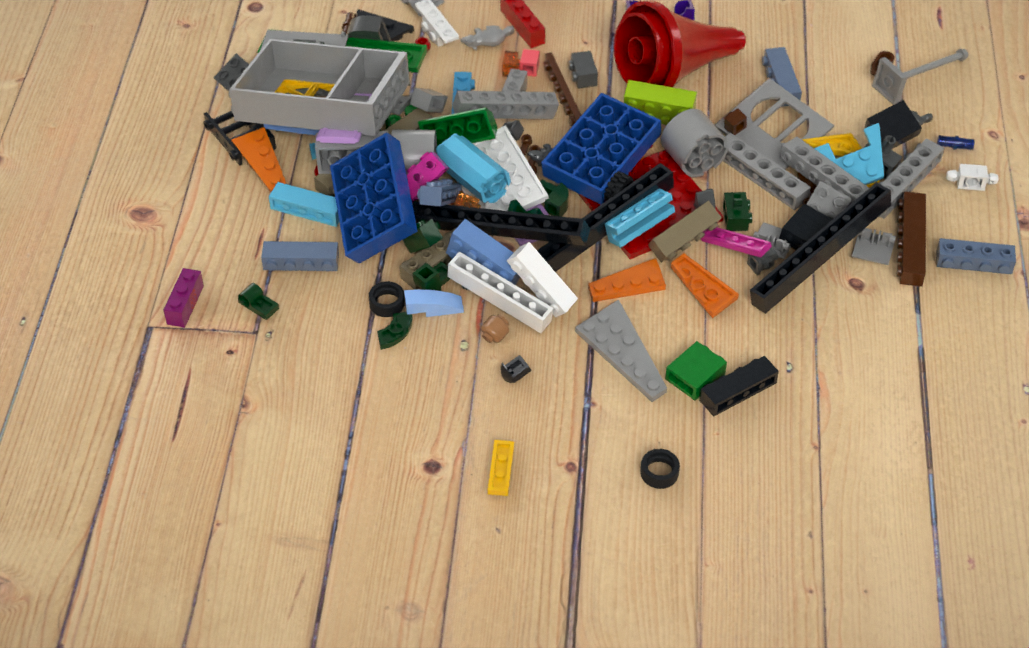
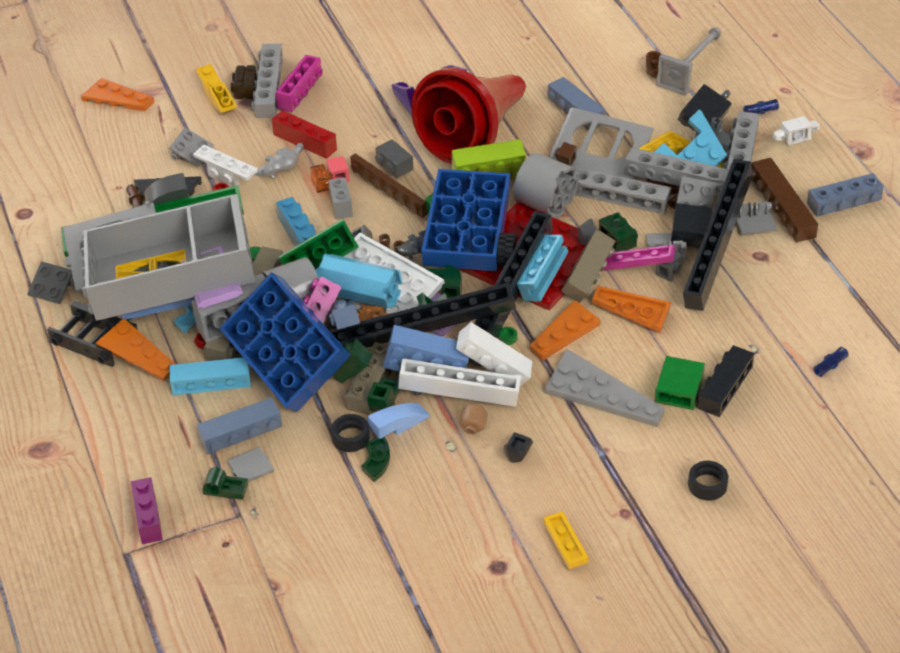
camera: 25 degrees left, 5 degrees down
light grey brick [410,88,448,113] -> none
light grey brick [452,91,559,119] -> none
none -> light grey piece [227,447,274,482]
none -> green tile [498,327,518,345]
none -> clear blue pin [813,347,849,377]

